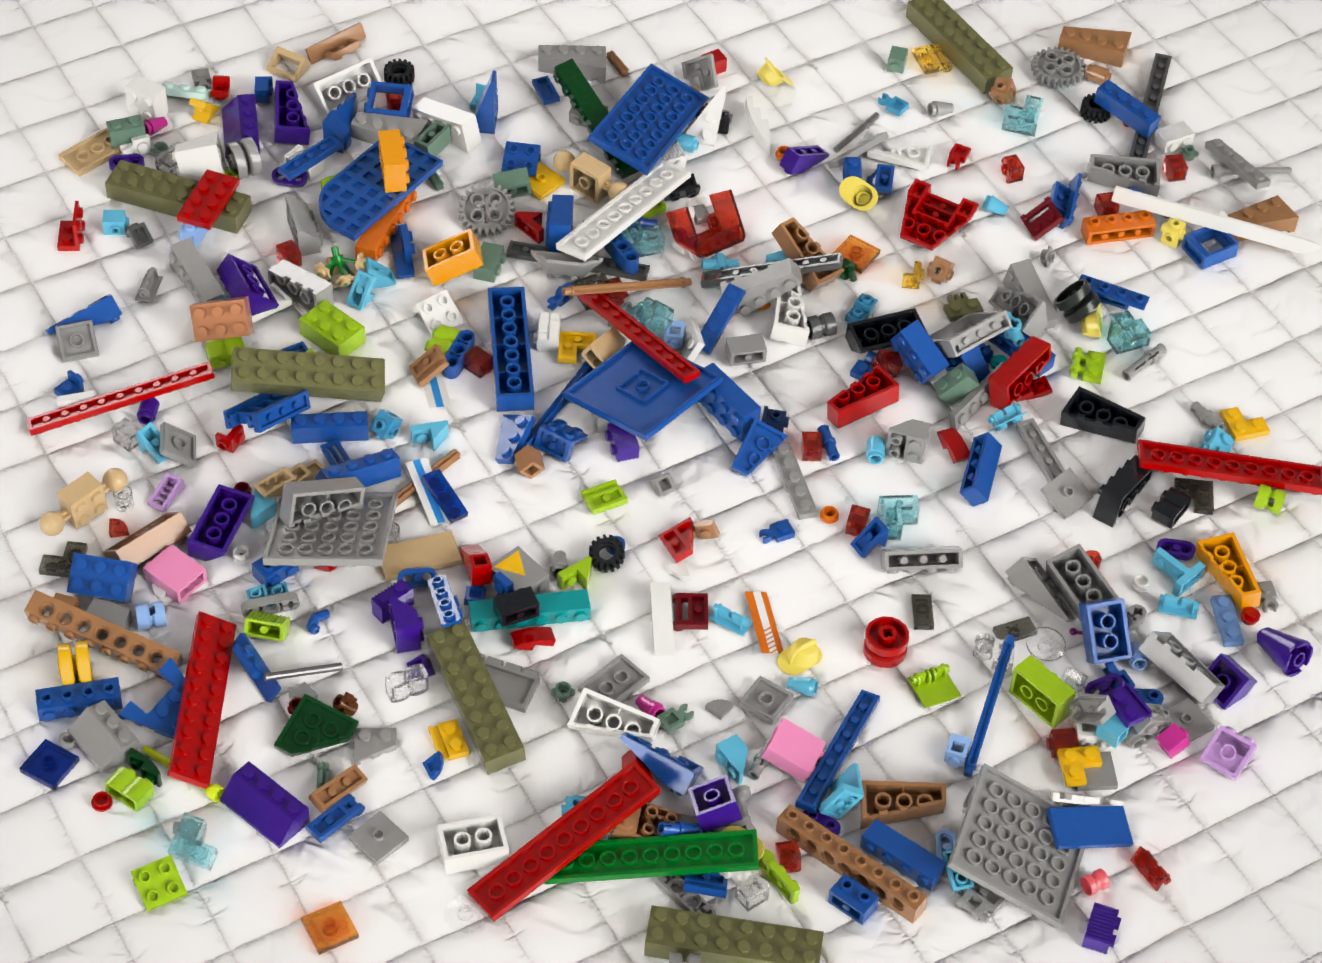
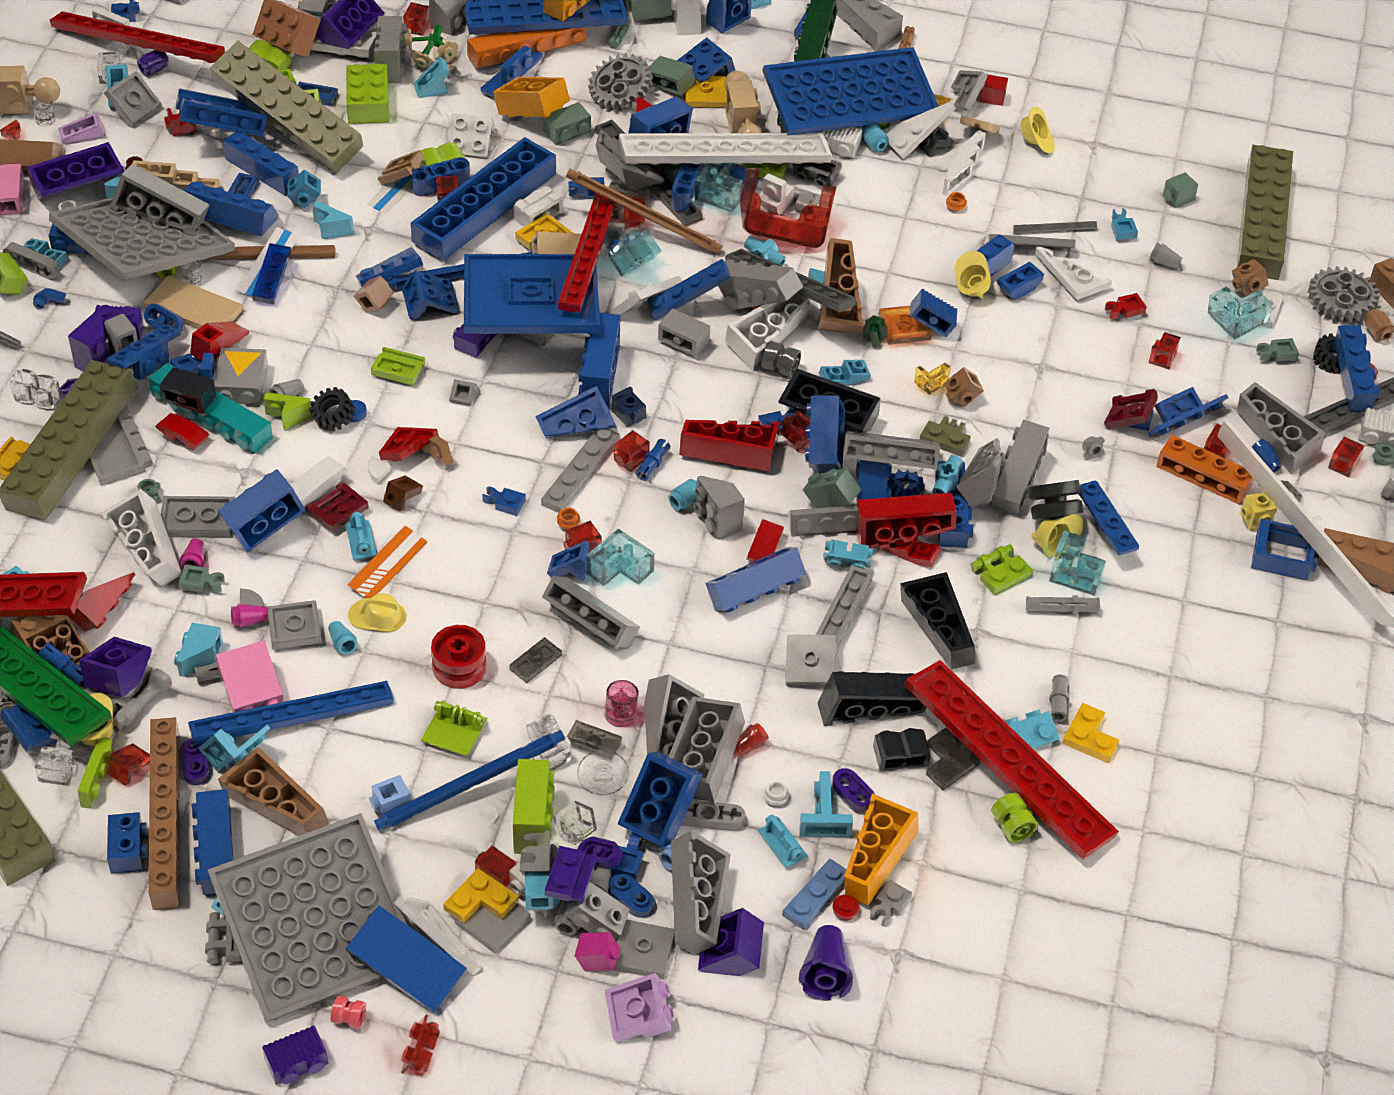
camera: 45 degrees right, 0 degrees up
medium azure slope [365,257,396,289] -> none
blue wedge [620,732,704,796] -> none
light blue brick [664,320,686,349] -> none
dark purple slope [779,145,830,175] -> none
red wedge [900,179,979,251] -> none
clear yellow plate [912,43,953,74] -> none
medium azure cone [982,195,1009,216] -> none
none -> light grey brick [104,314,138,368]
none -> blue brick [218,469,306,553]
none -> dark pink cone [231,604,268,628]
none -> reddish brown bracket [383,475,423,512]
none -> clear pink wheel [604,680,639,727]
none -> blue brick [909,289,958,337]
none -> tan tile [960,115,1000,134]
none -> sand green plate [1256,338,1299,362]

